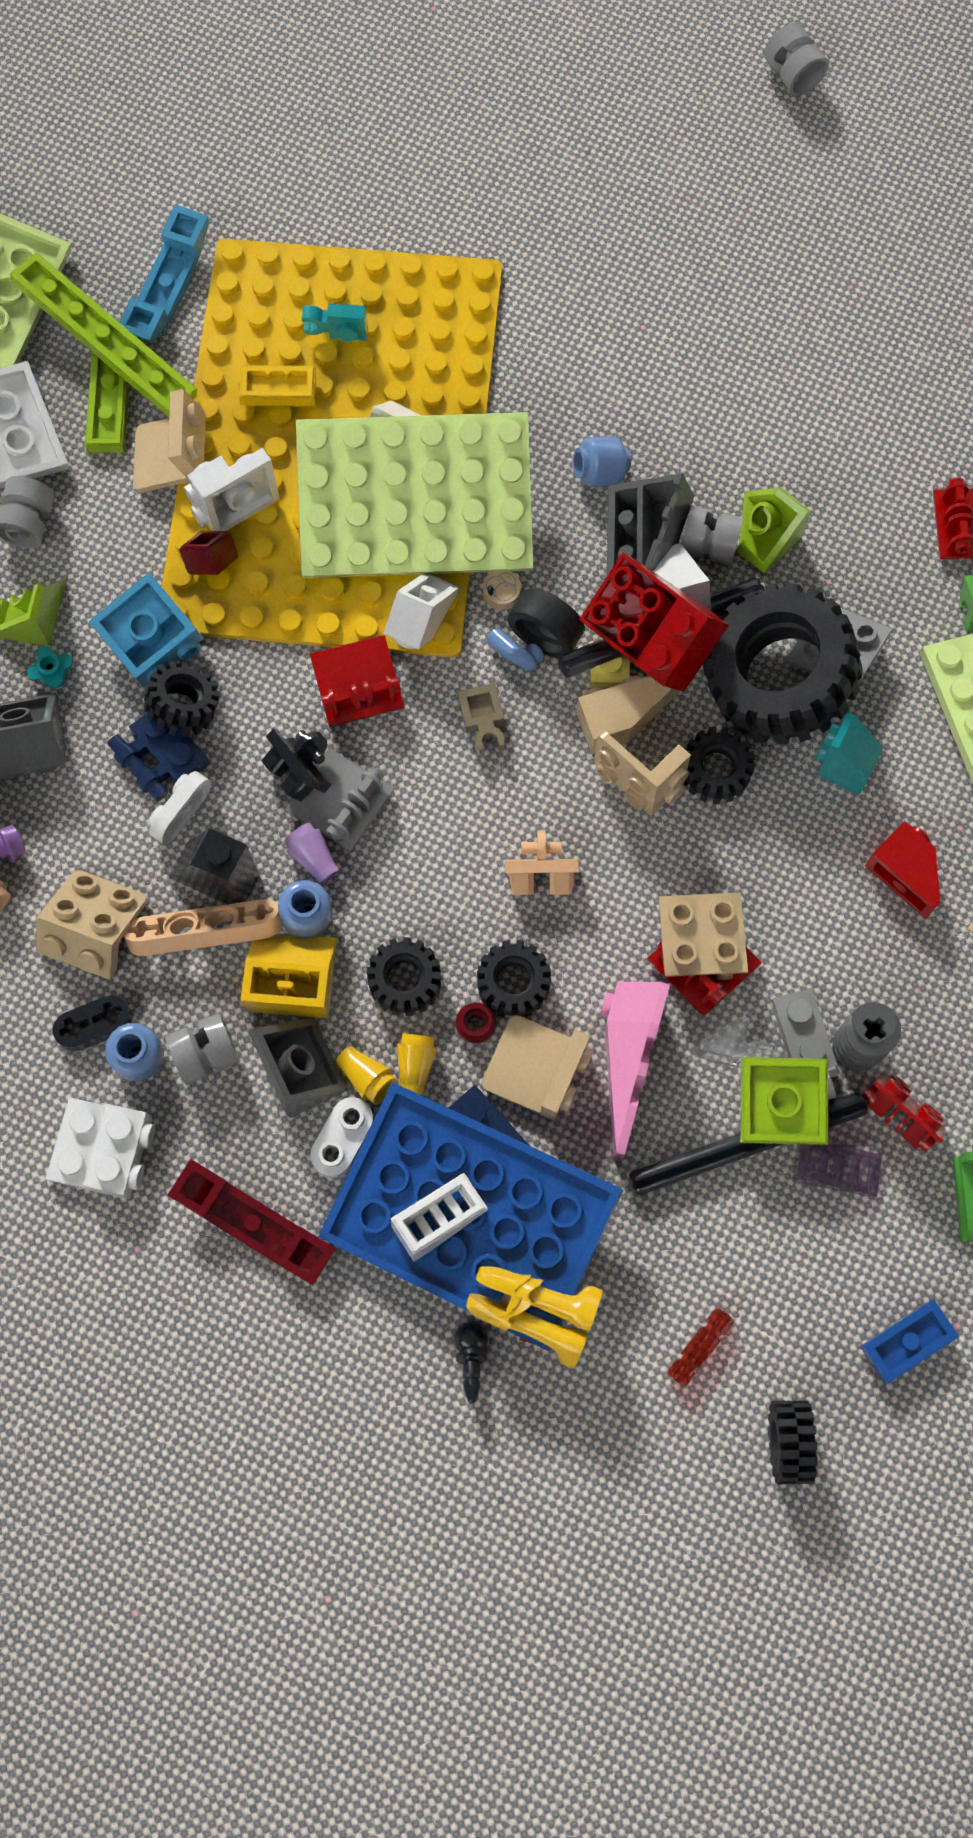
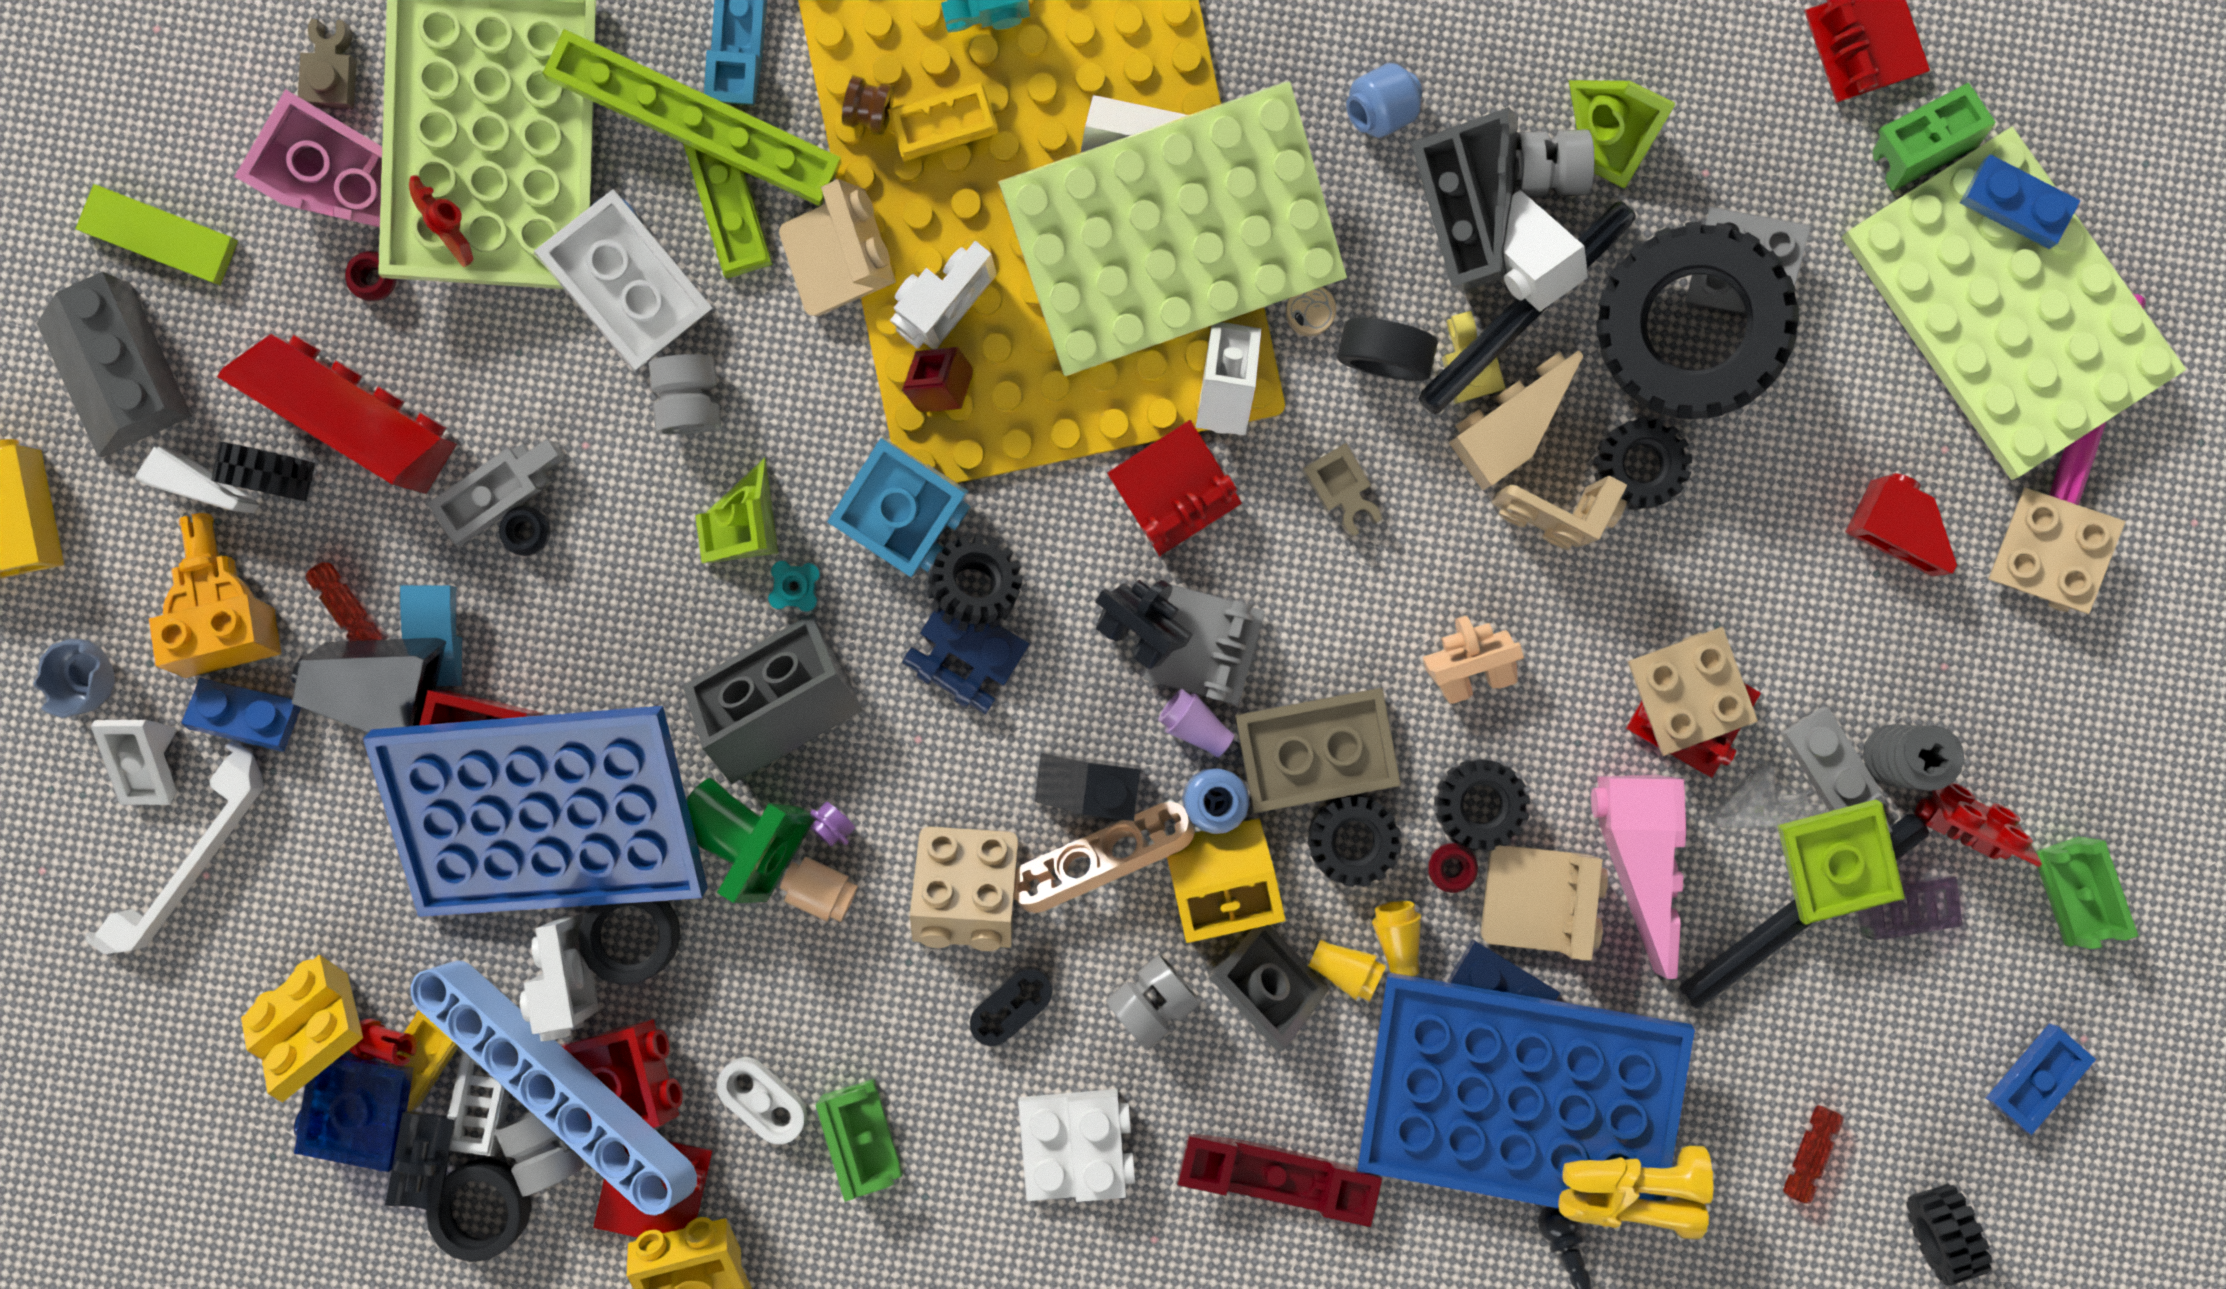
camera: 25 degrees left, 15 degrees up
medium blue head [105,1023,164,1081] -> none
white plate [148,771,211,845] -> none
white plate [310,1097,374,1178] -> none
white slope [391,1173,488,1261] -> none
medium blue arm [487,628,544,671] -> none
red slope [579,552,729,692] -> none
teal slope [816,712,884,795] -> none
none -> reddish brown wheel [842,75,894,135]
none -> dark tan plate [1234,688,1401,813]

